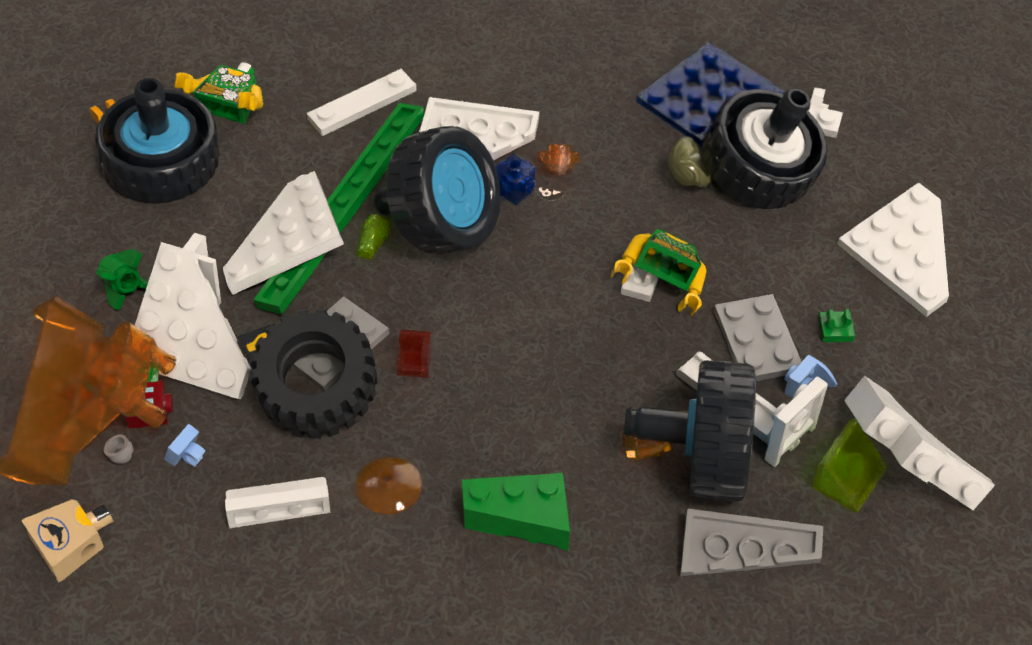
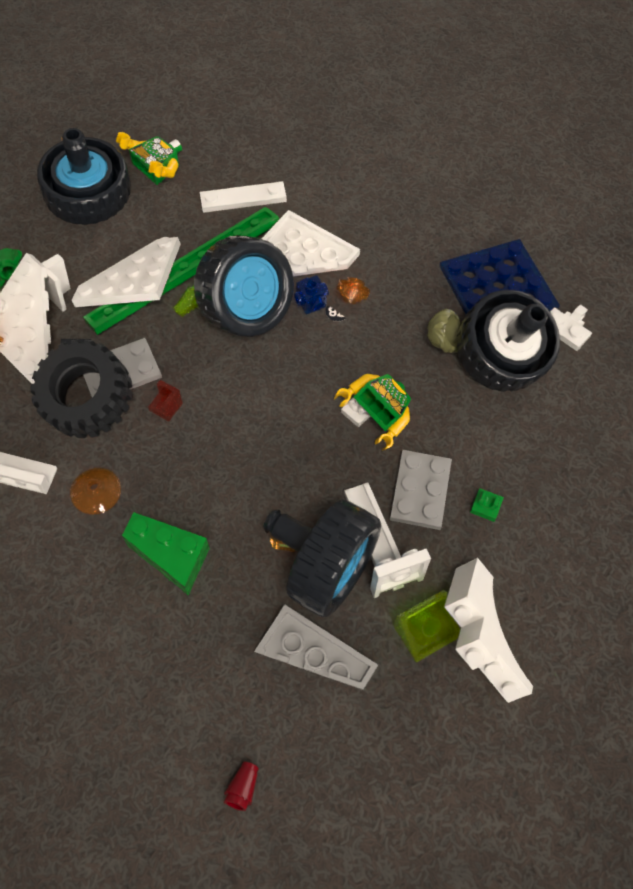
camera: 25 degrees right, 10 degrees up
light blue plate [784,355,837,399] -> none
white plate [837,183,949,317] -> none

